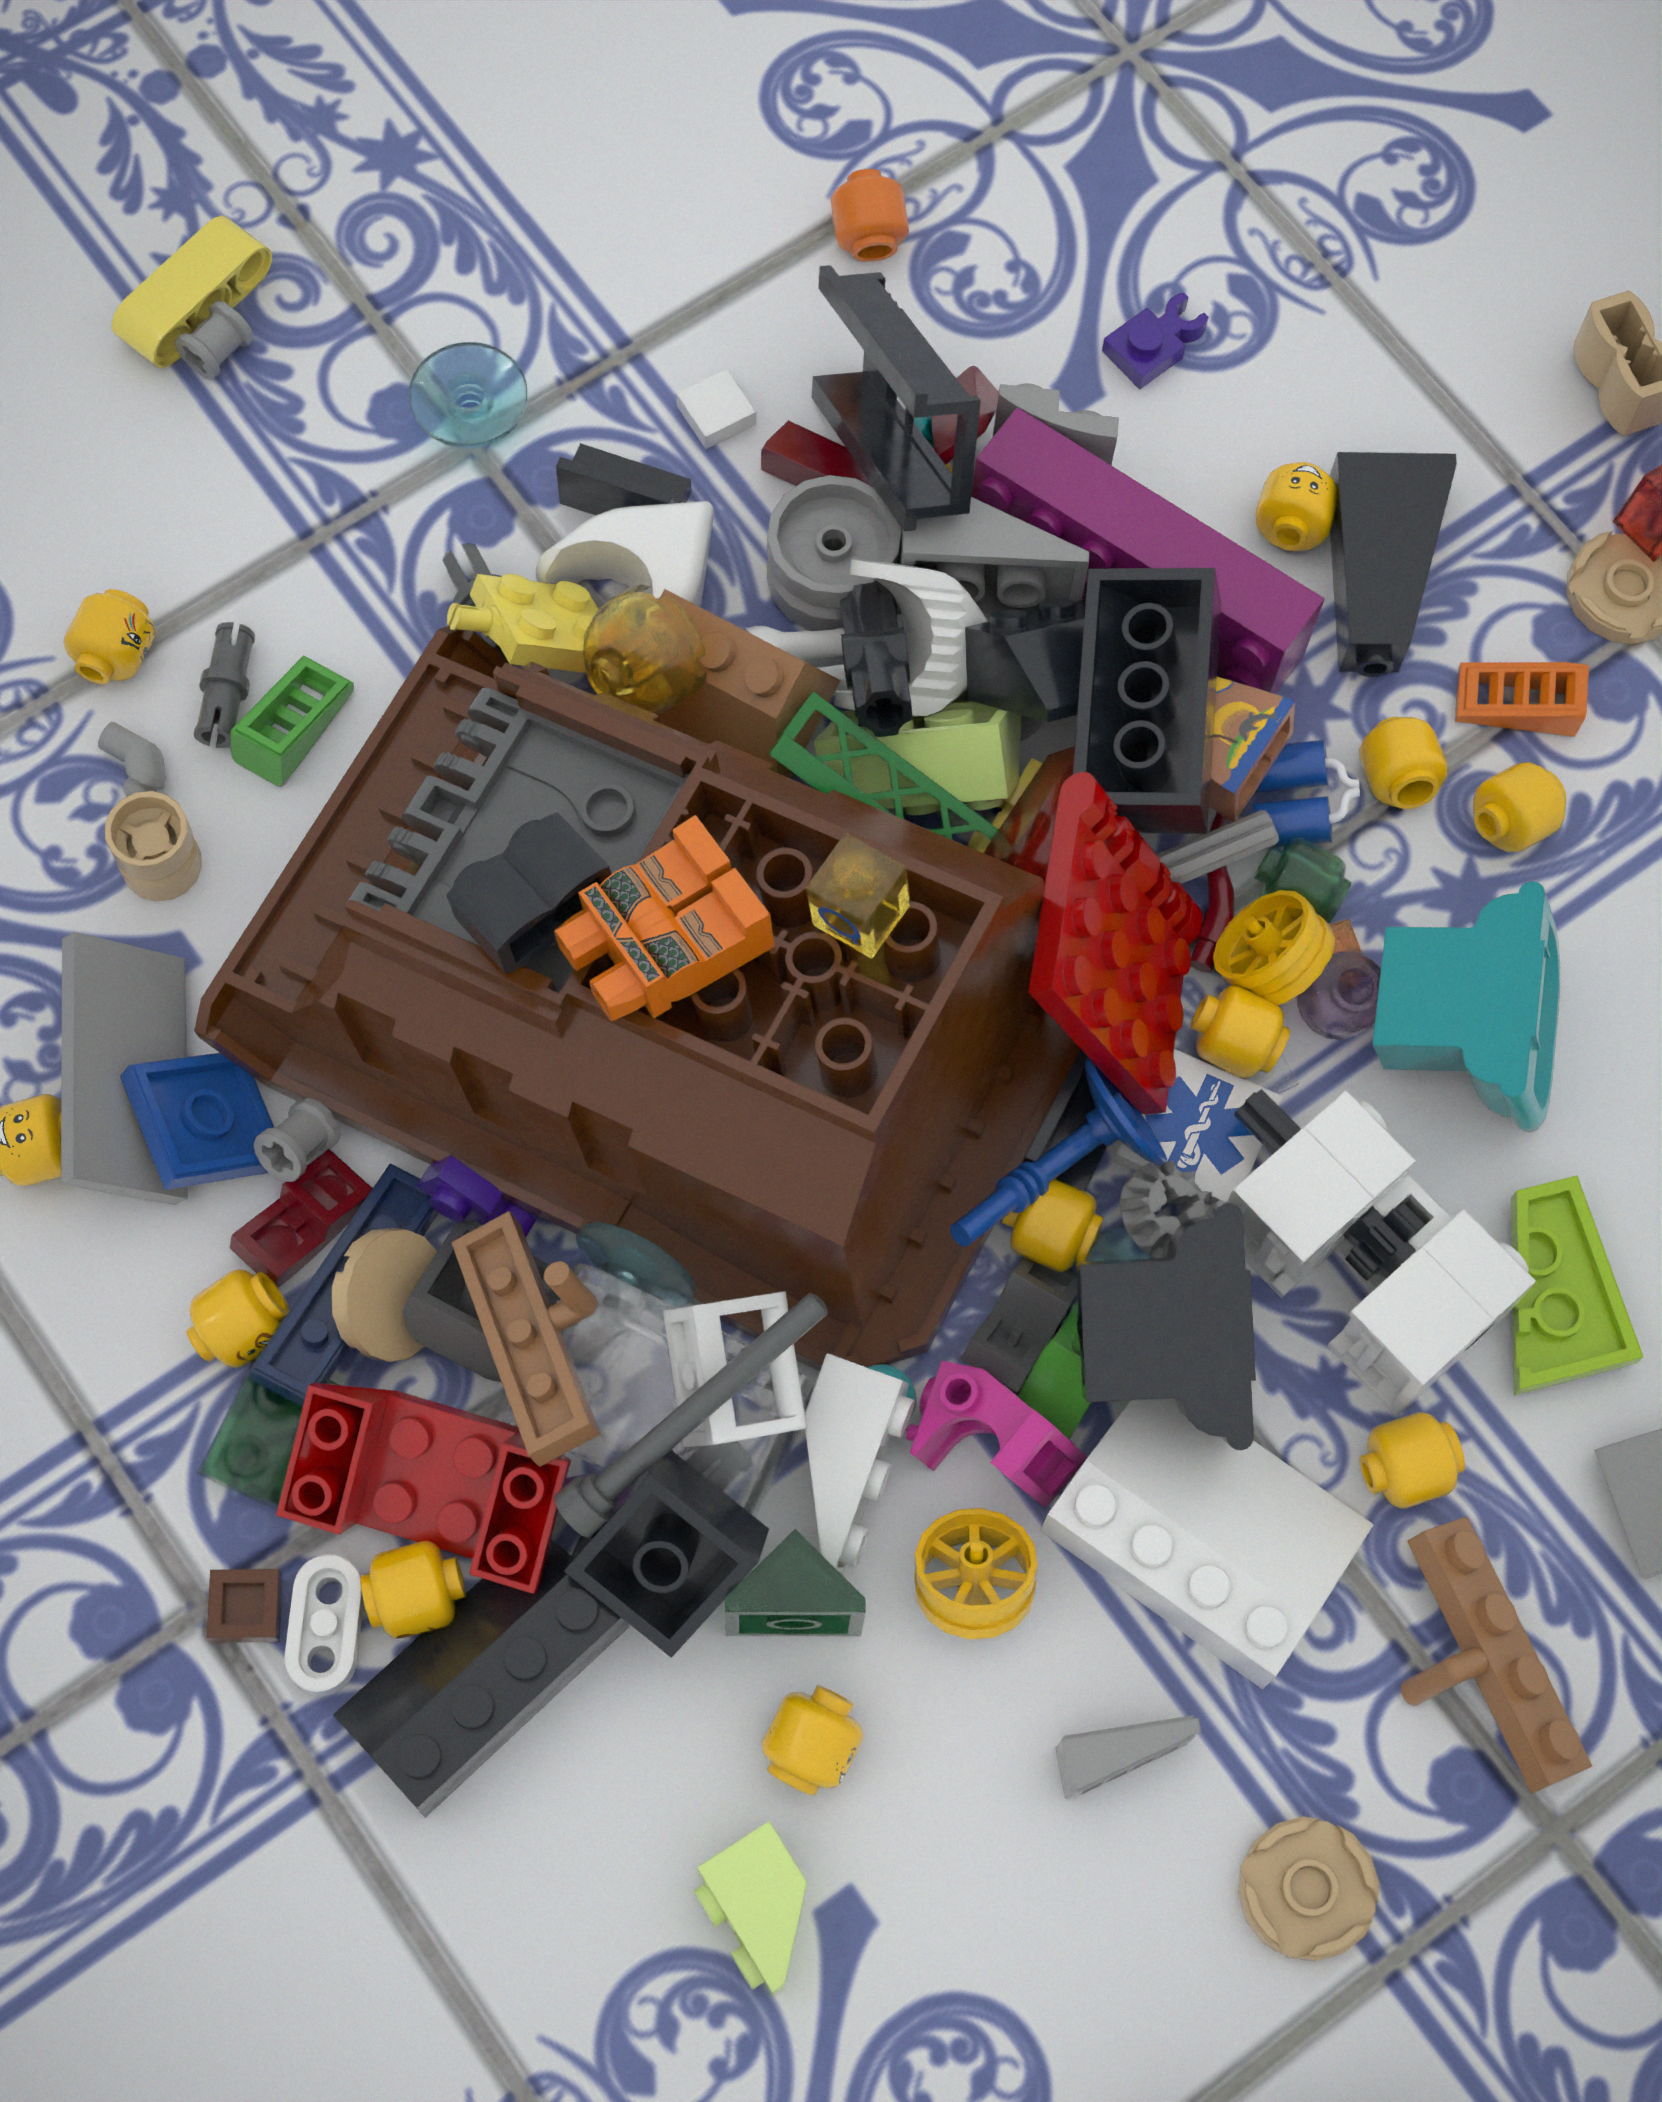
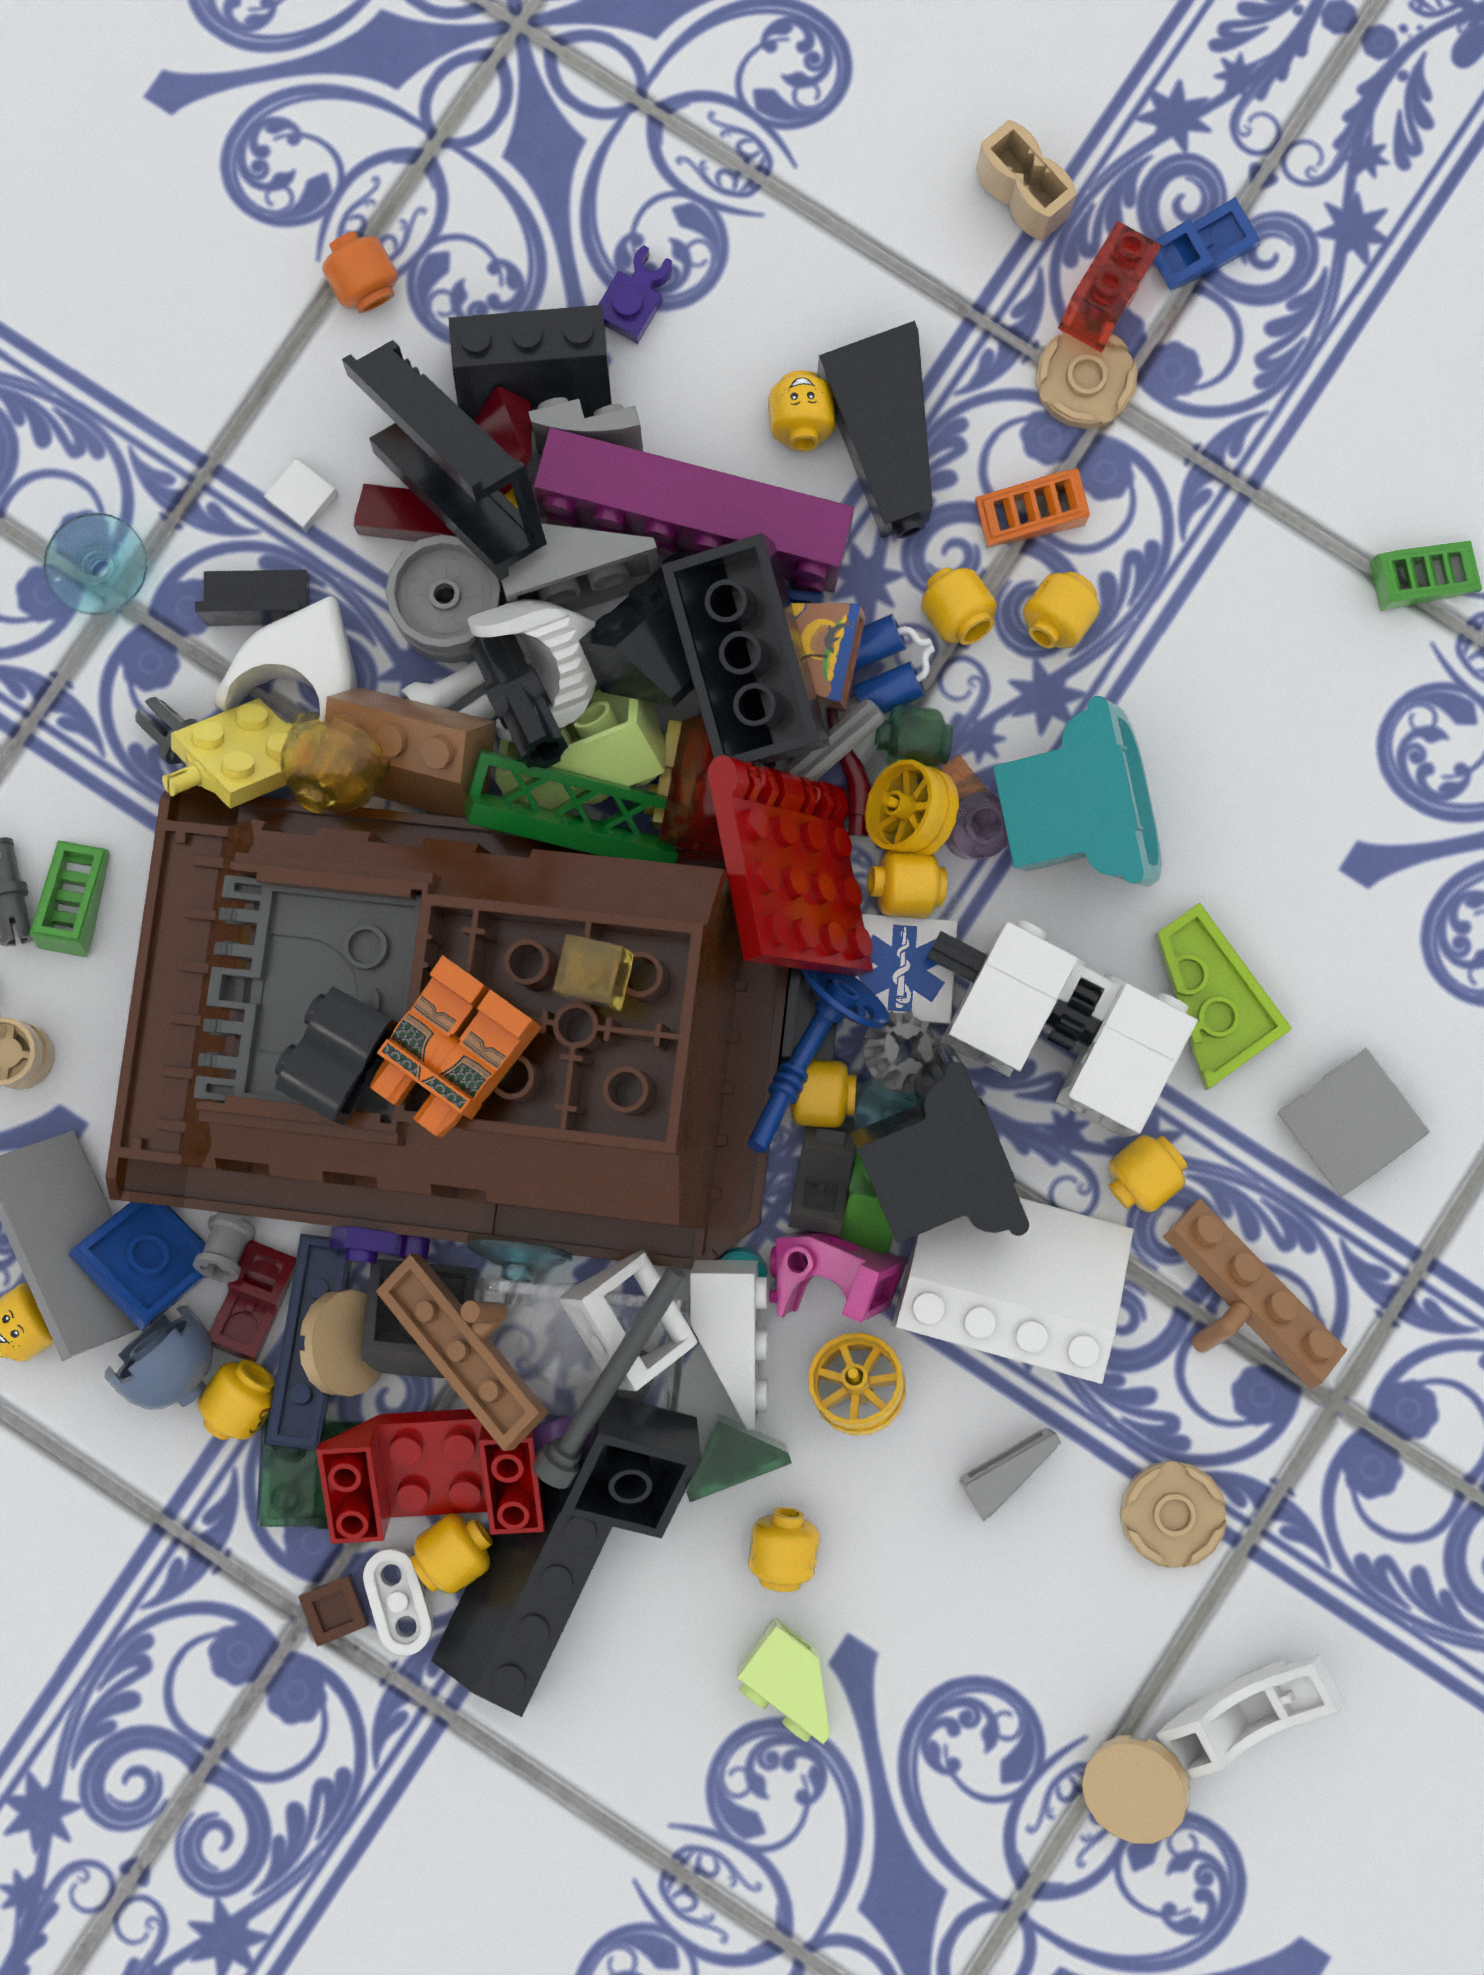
camera: 20 degrees left, 15 degrees up
none -> sand blue cylinder [104,1306,213,1410]
none -> black slope [448,305,612,431]

